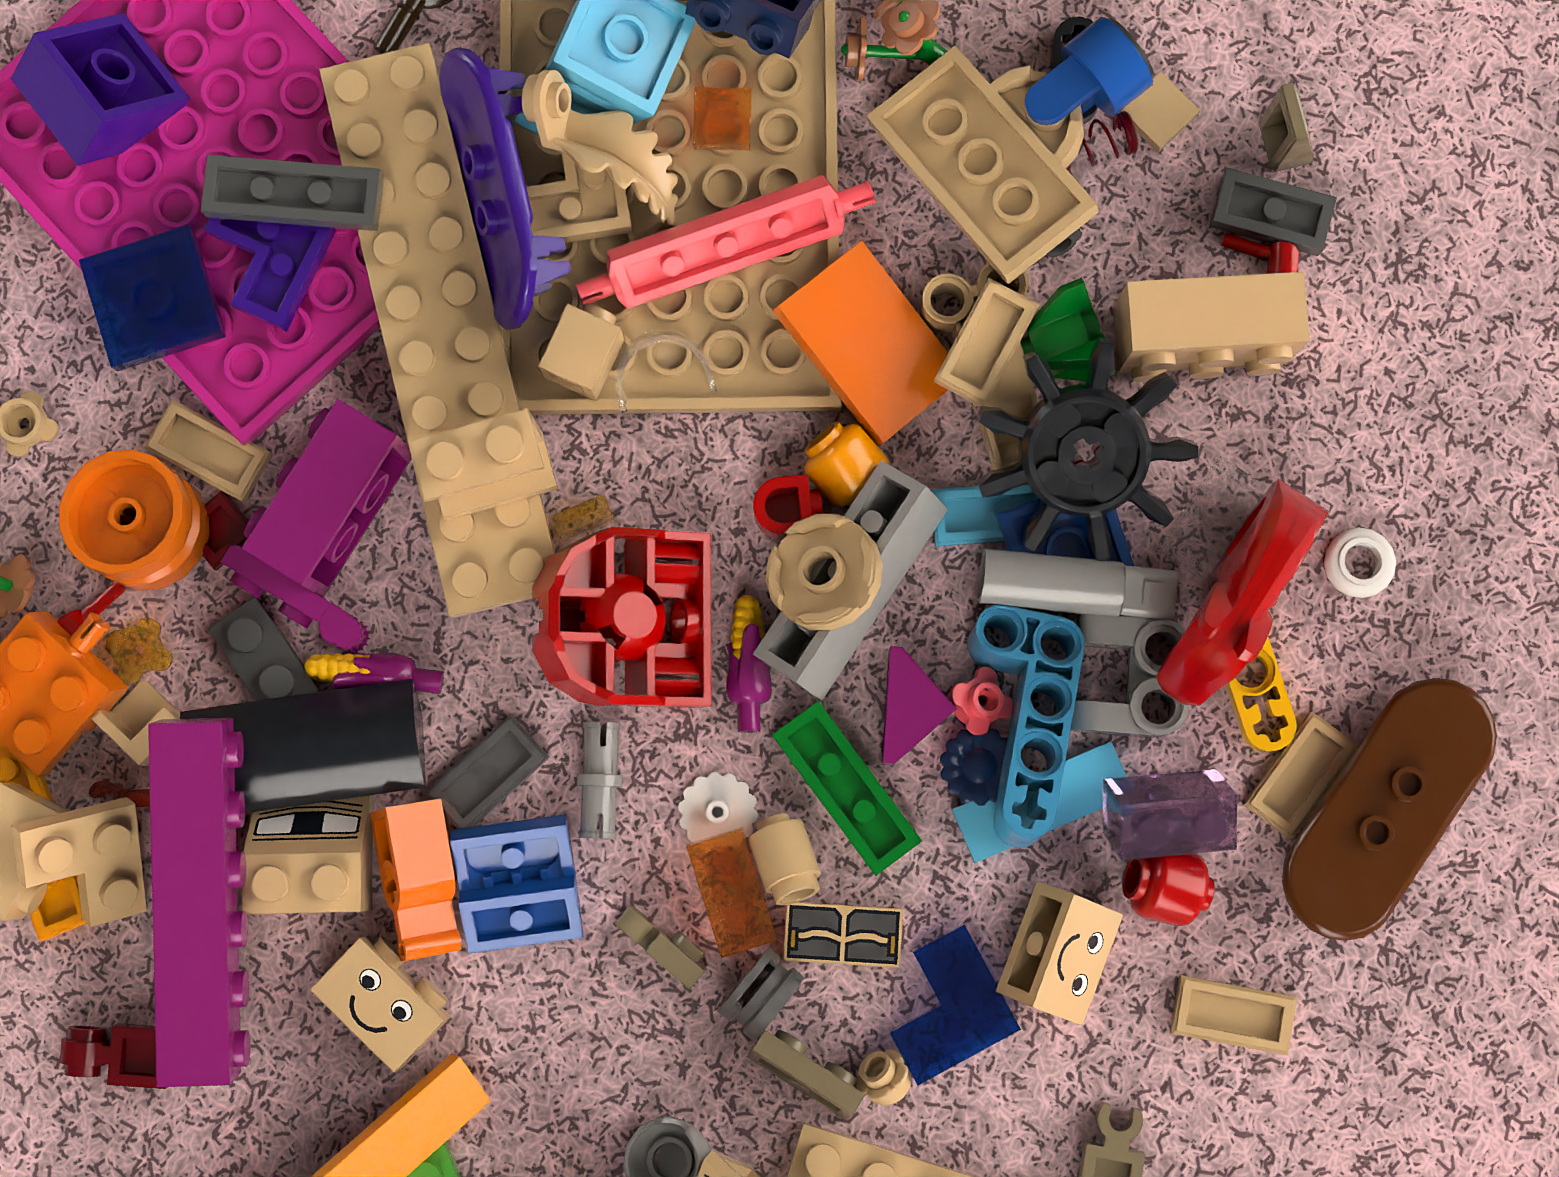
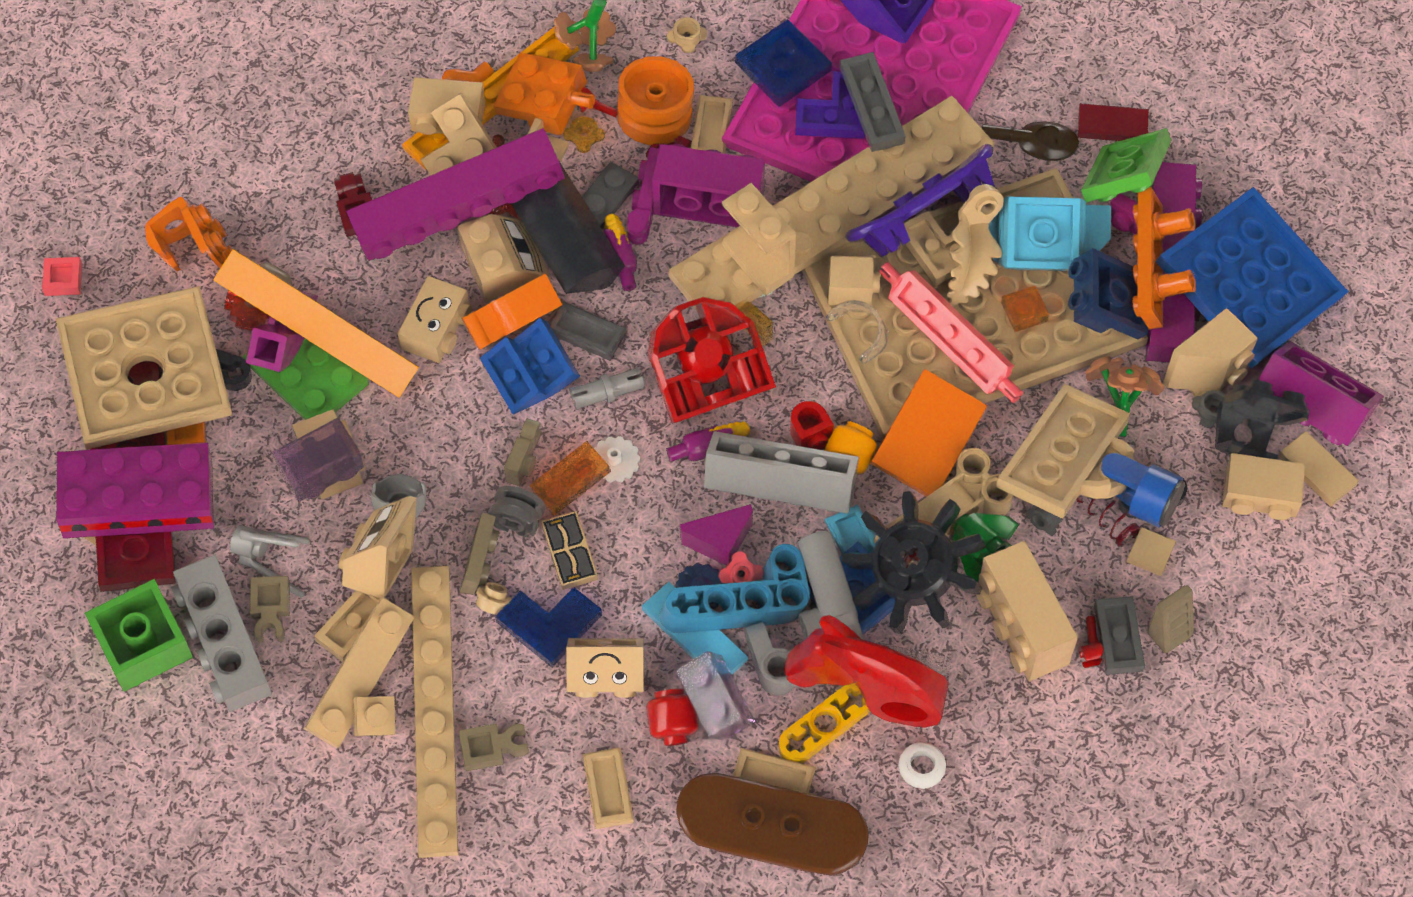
camera: 65 degrees right, 20 degrees down
tan brick [748,813,821,905] -> none
tan tile [765,514,883,631] -> none
green plate [772,701,922,876] -> none
tan tile [933,278,1040,407] -> none

